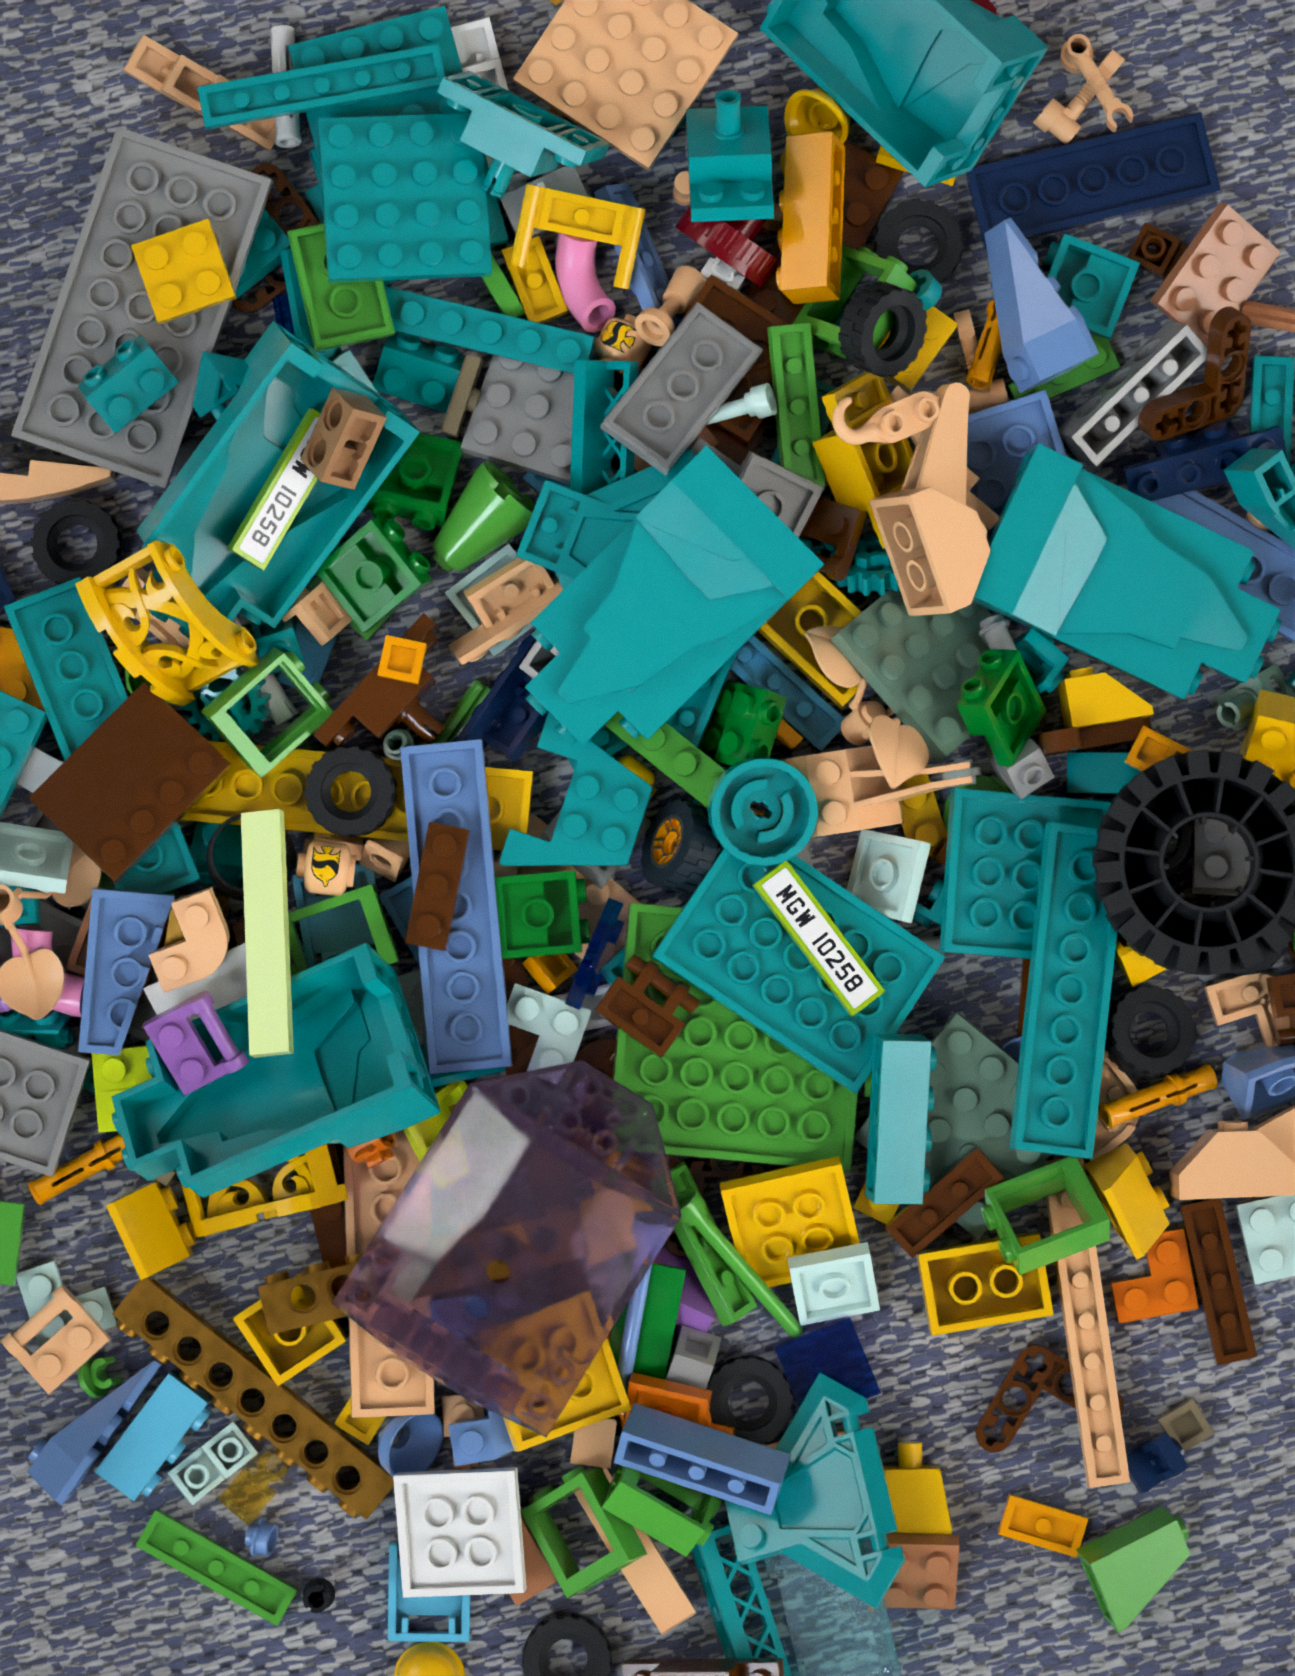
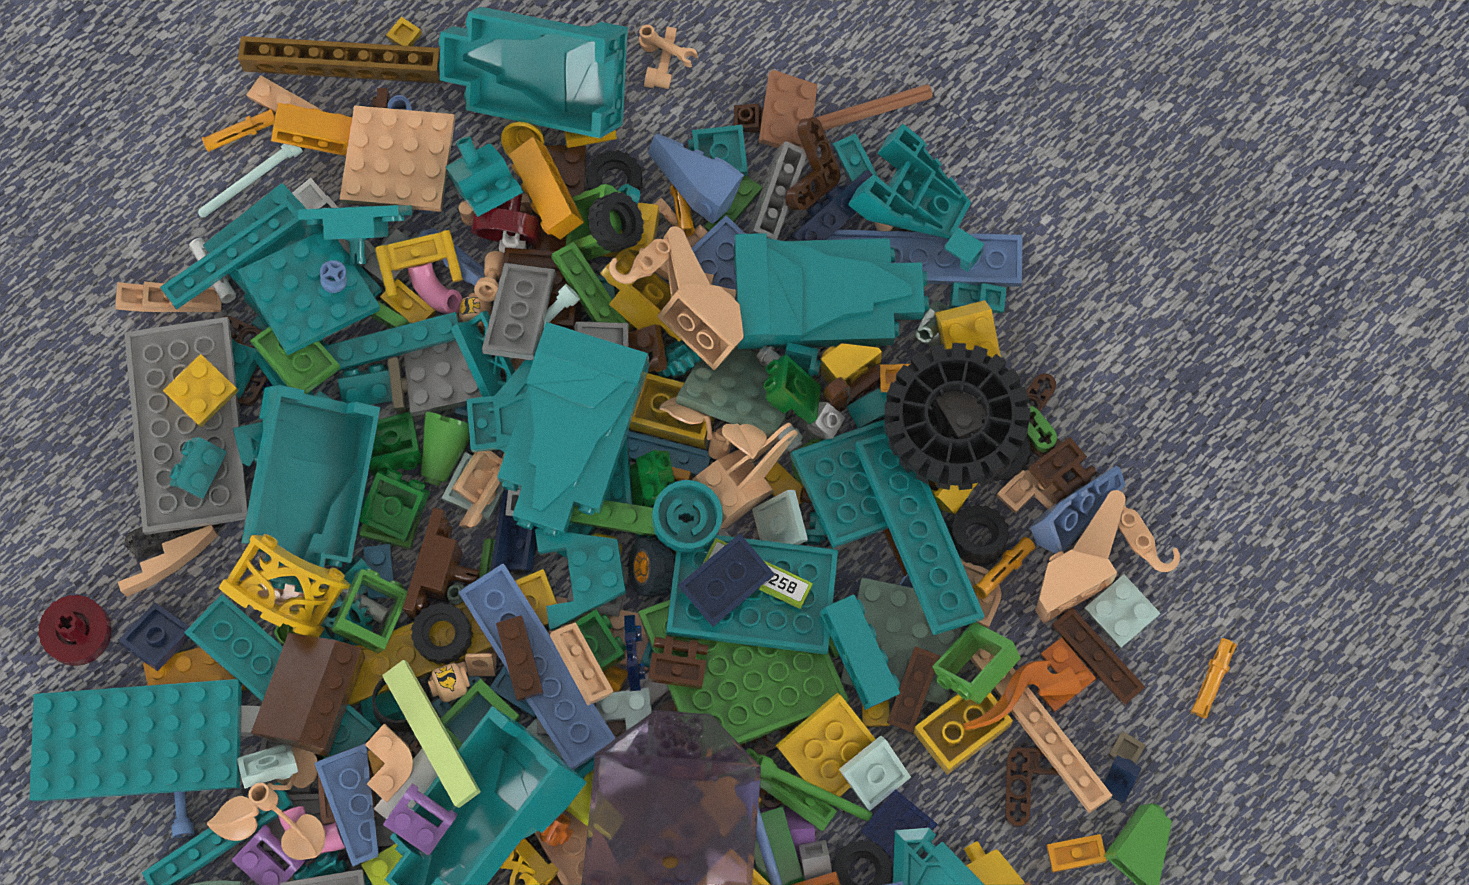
camera: 25 degrees left, 15 degrees down
black tyre [30,498,123,585] -> none
tile [227,408,321,571] -> none
light nougat bracket [282,582,353,646] -> none
medium nougat brick [300,387,387,490] -> none
light orange plate [377,635,427,685] -> none
dark blue plate [965,112,1221,250] -> none
yellow slope [1083,1142,1170,1260] -> none
none -> medium blue wheel [320,260,347,293]
none -> light nougat plate [550,622,613,706]
none -> dark blue plate [678,533,775,627]
none -> orange piece [963,660,1090,730]

